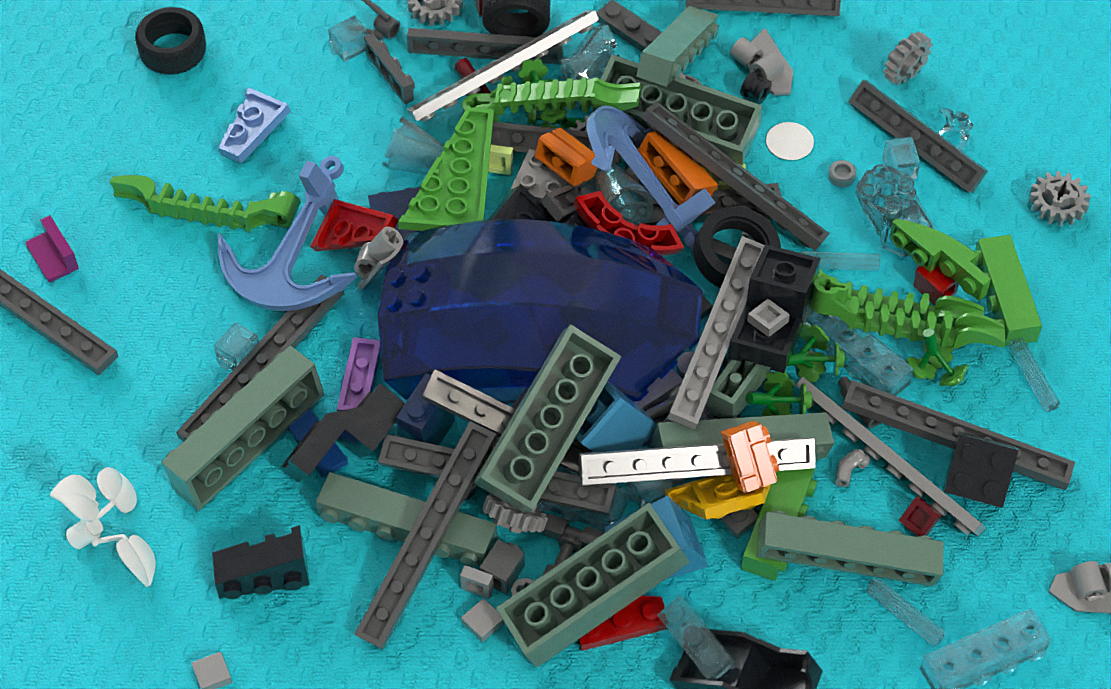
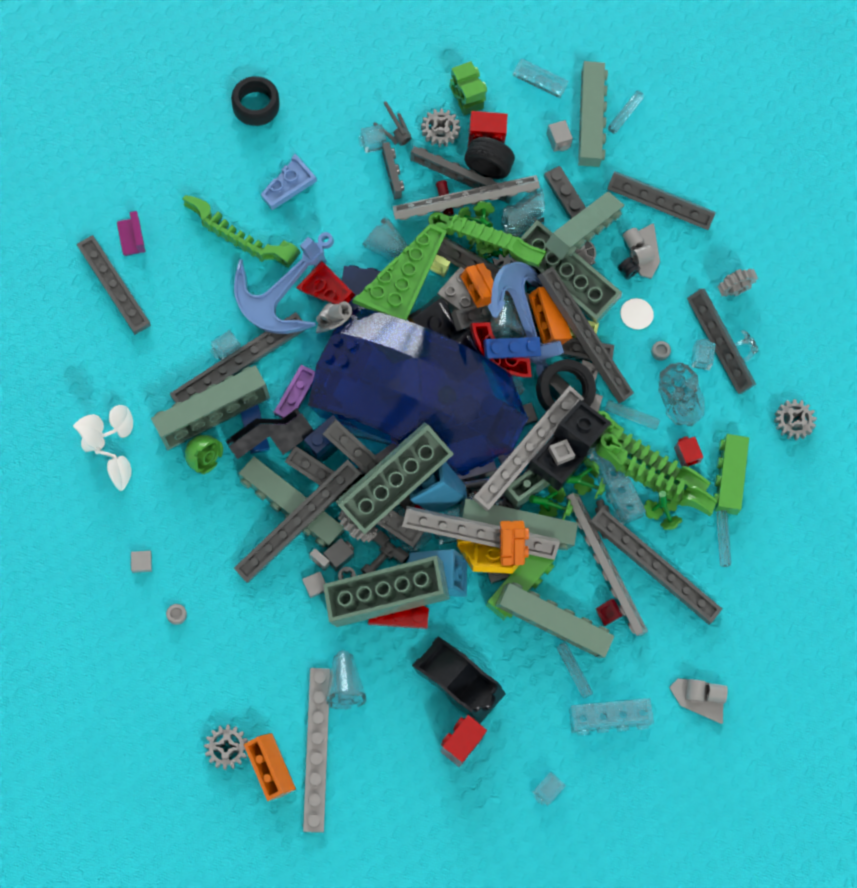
camera: 10 degrees right, 15 degrees up
black wedge [212,525,310,599] -> none
clear light blue plate [658,595,736,681] -> none
light grey arm [835,449,870,487] -> none
bright green slope [889,219,991,301] -> none
black brick [943,431,1019,508] -> none
none -> bright green cylinder [184,435,223,474]
none -> blue plate [483,337,541,359]

